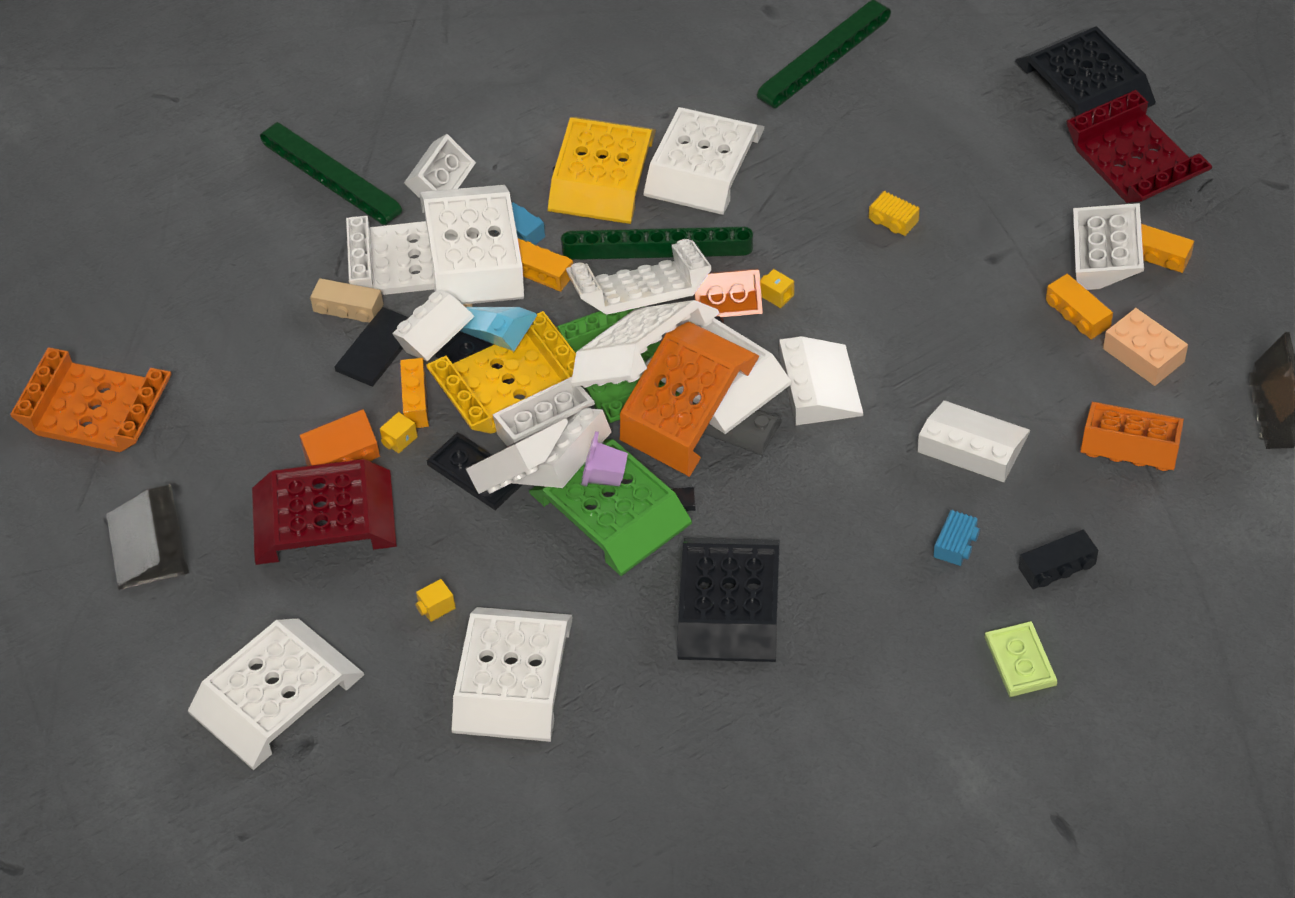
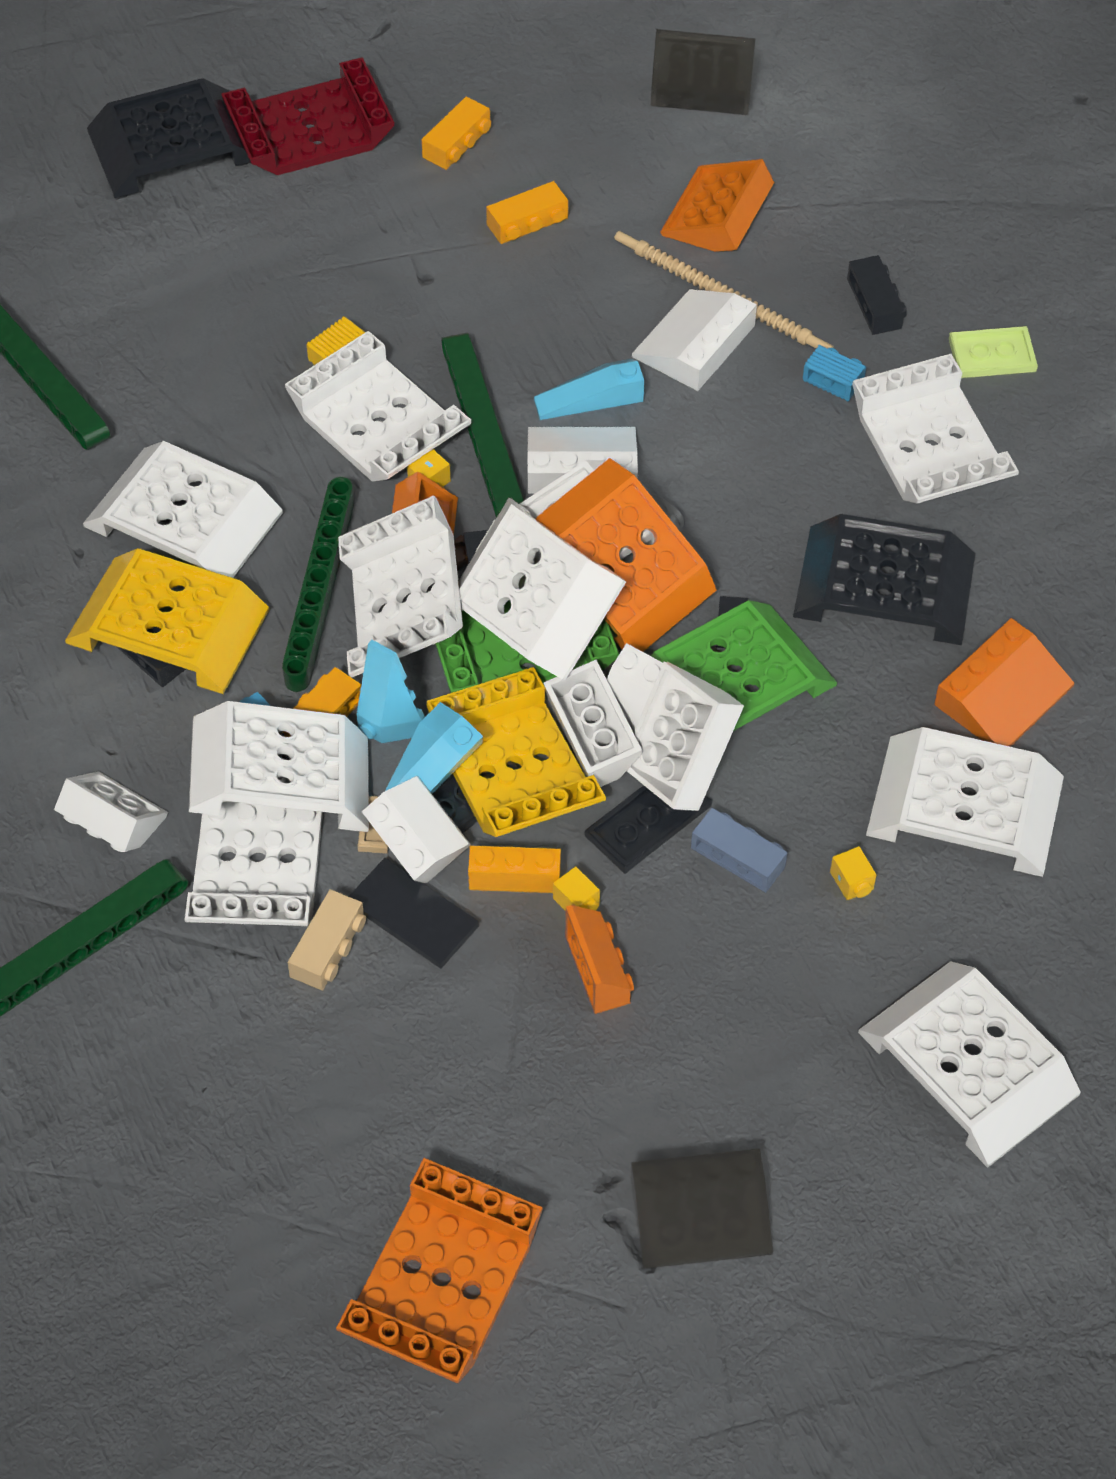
camera: 85 degrees left, 5 degrees up
dark red slope [252,459,397,565] -> none
lavender container [581,431,628,487] -> none
white slope [1073,203,1144,290] -> none
light nougat brick [1103,308,1188,386] -> none
none -> white slope [285,331,471,482]
none -> medium azure wedge [357,639,425,743]
none -> dark green beam [441,333,523,518]
none -> medium azure wedge [534,359,644,420]
none -> tan hose [615,231,833,348]
none -> sand blue brick [691,808,788,893]
none -> white slope [852,354,1019,503]
none -> orange slope [934,618,1074,747]

